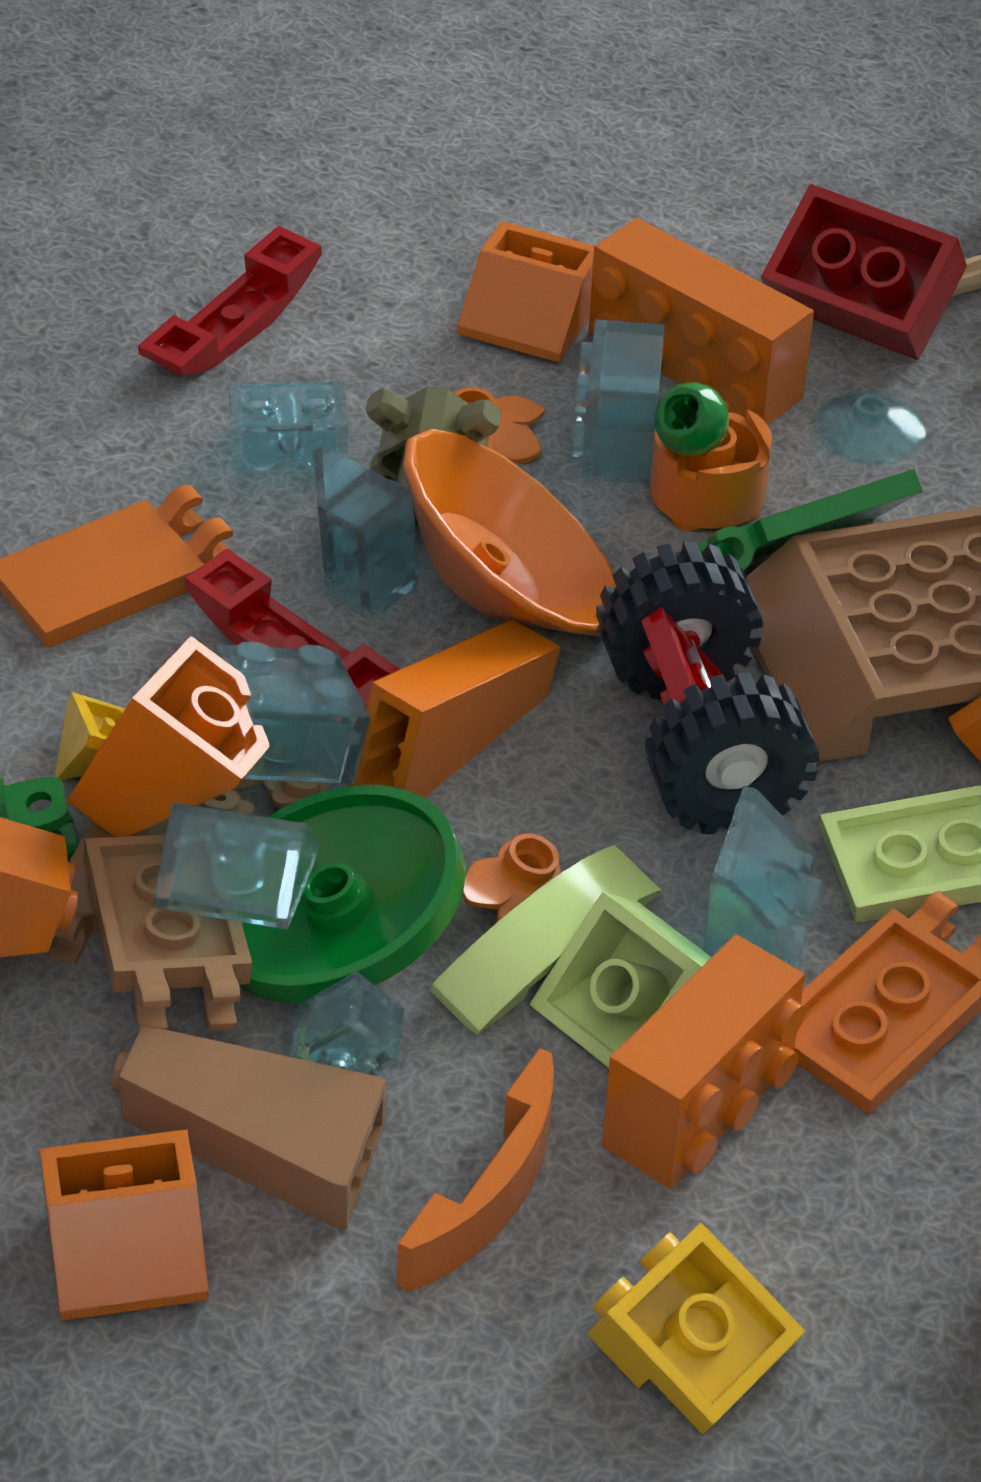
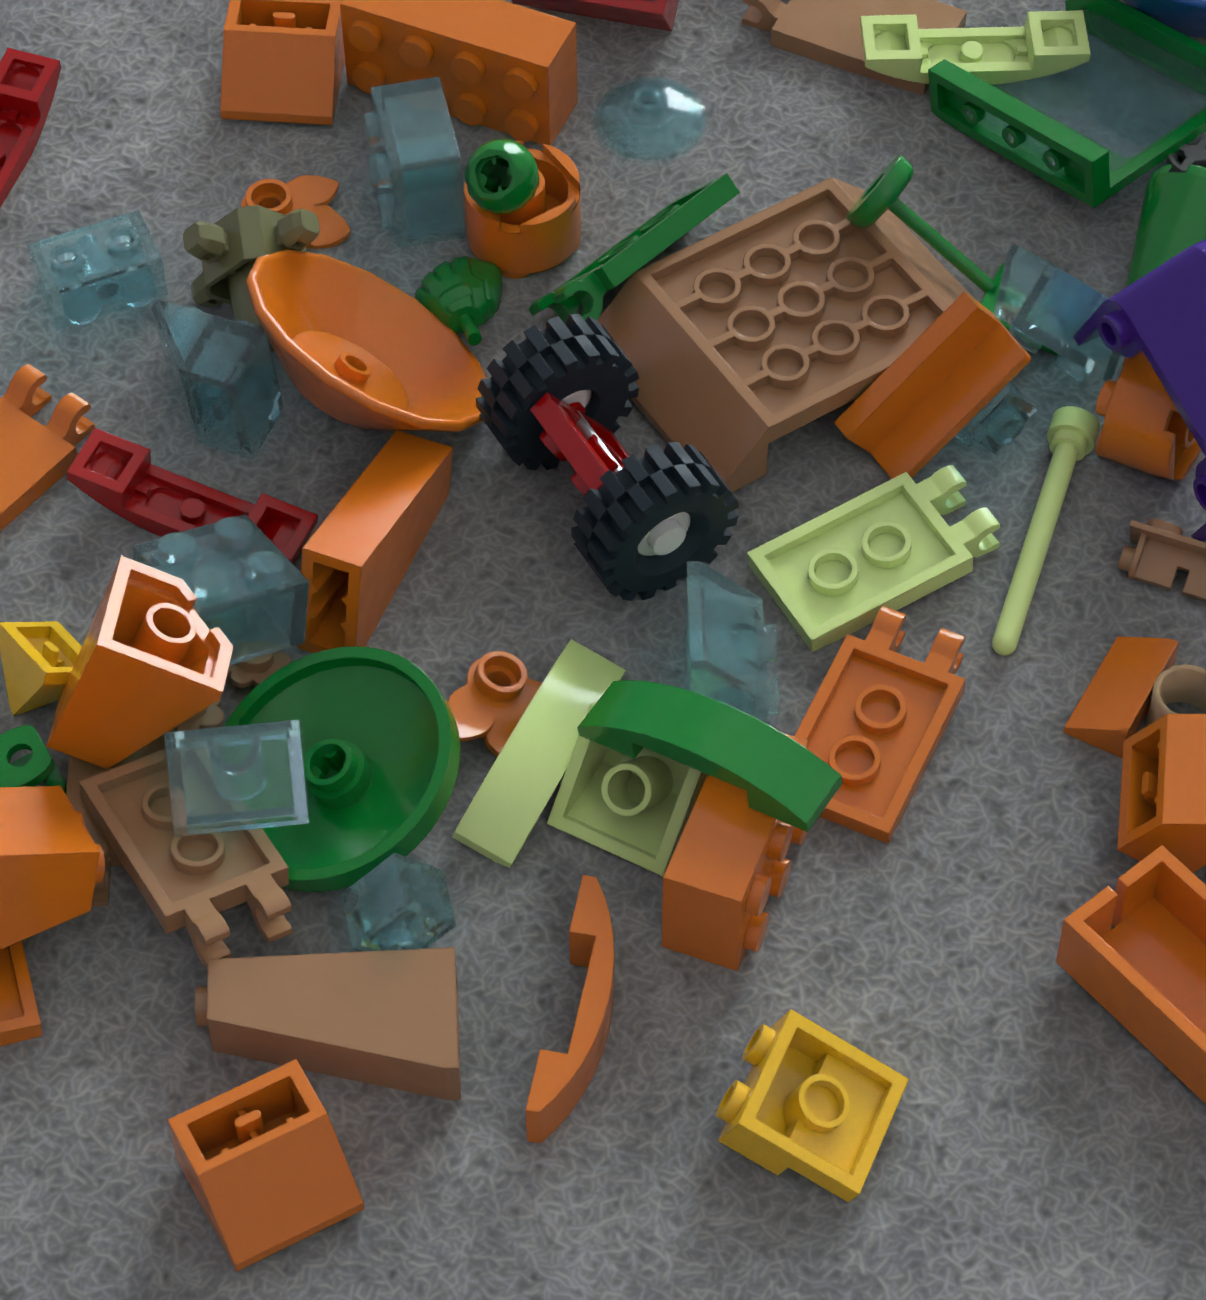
camera: 15 degrees left, 10 degrees up
none -> green piece [415,256,502,346]
none -> green slope [577,680,842,832]

